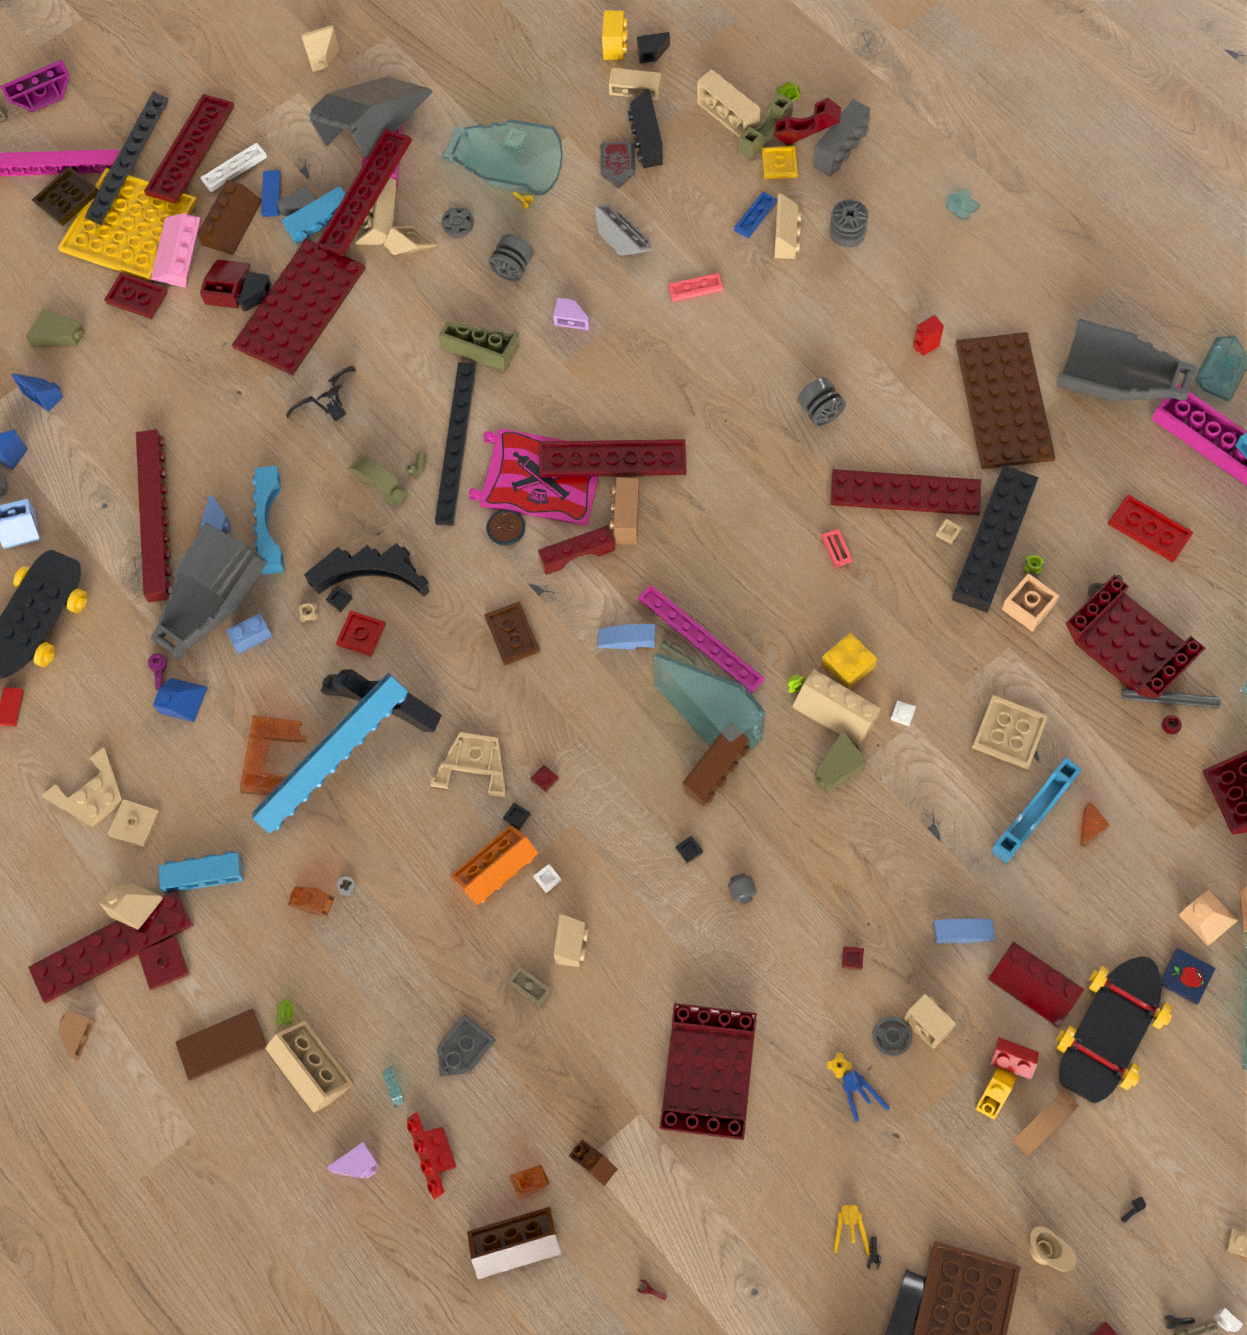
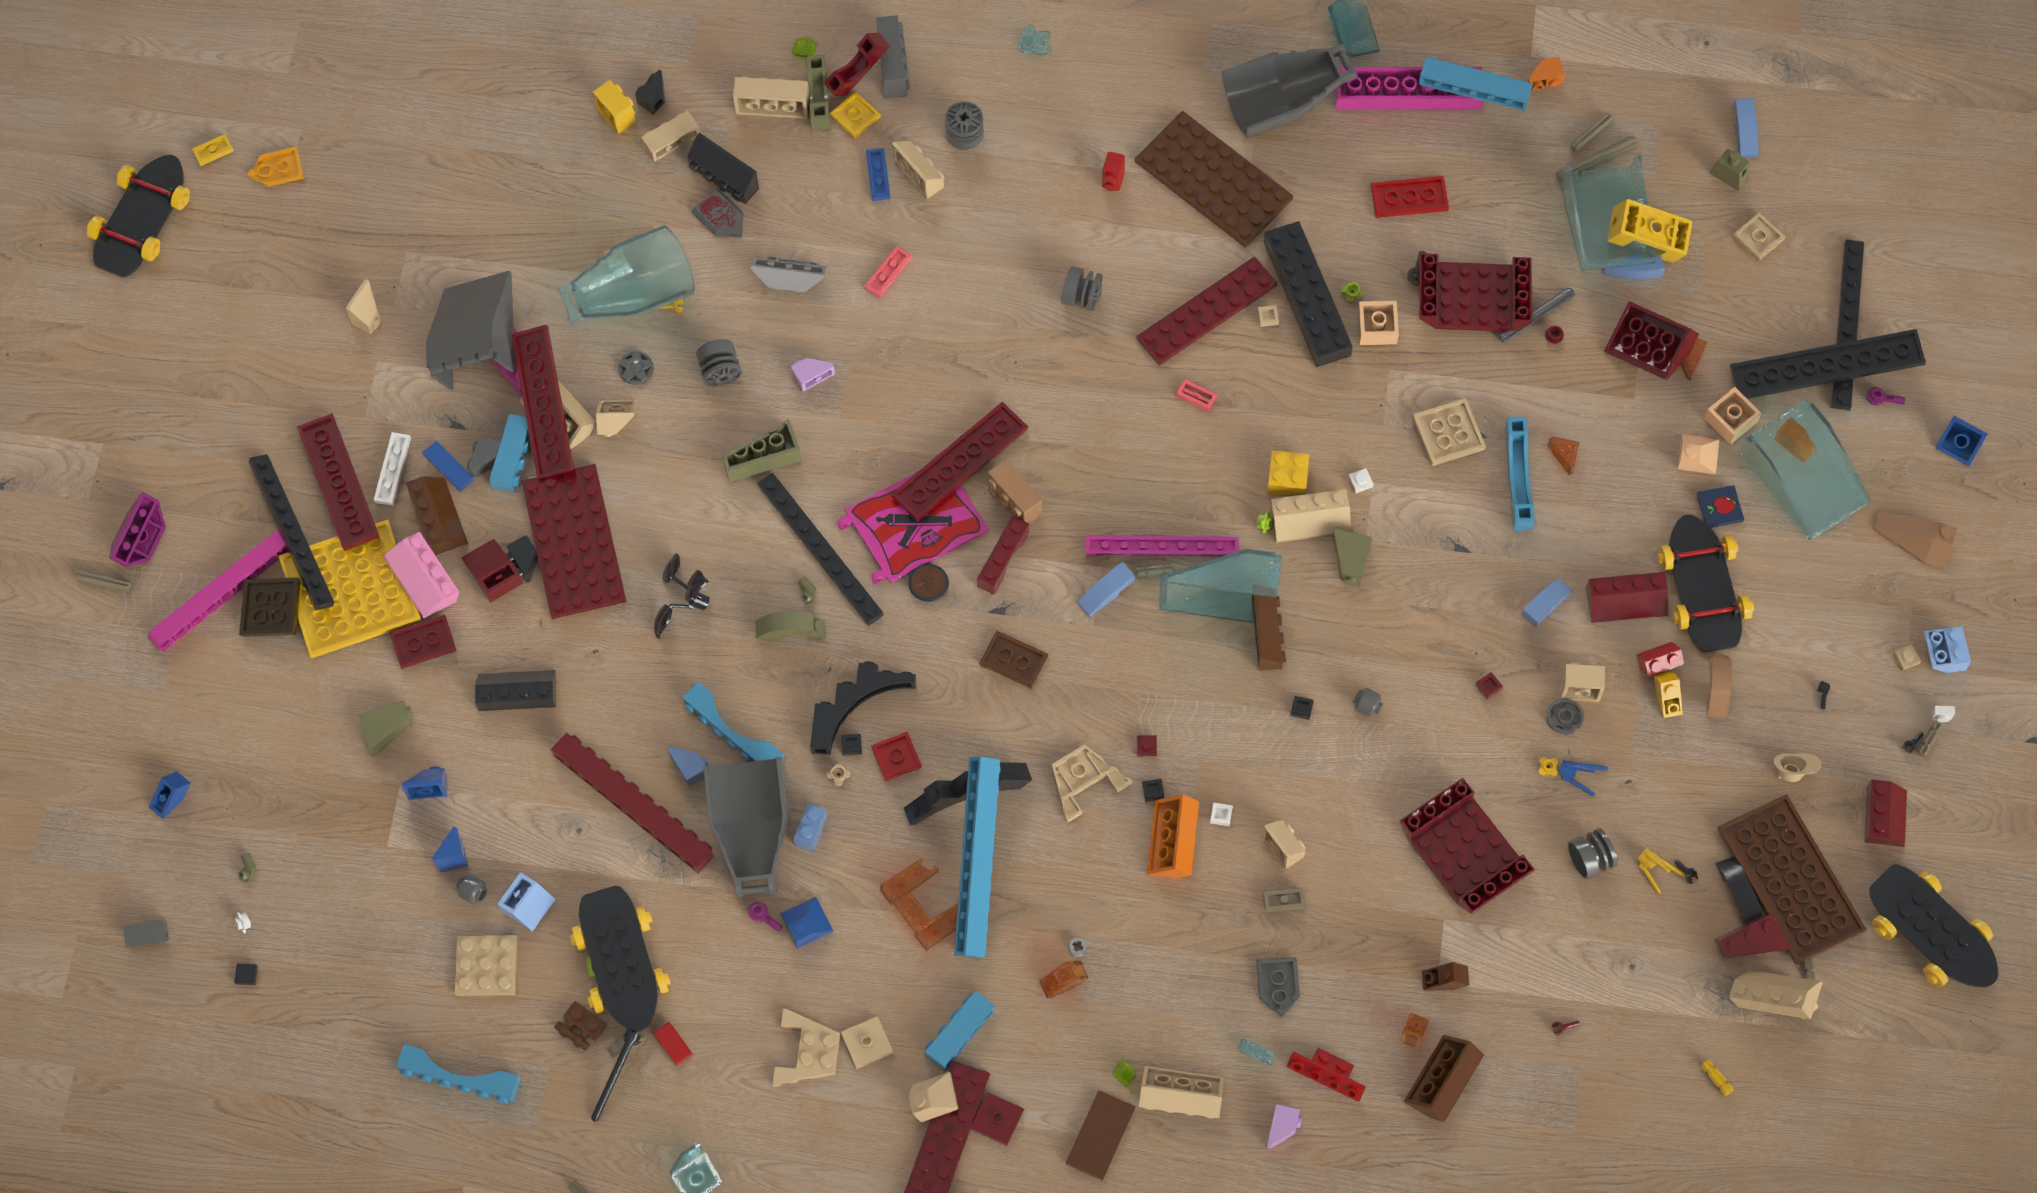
camera: 45 degrees left, 0 degrees up
none -> black slope [475,670,556,711]
none -> dark grey wheel [1568,828,1618,879]

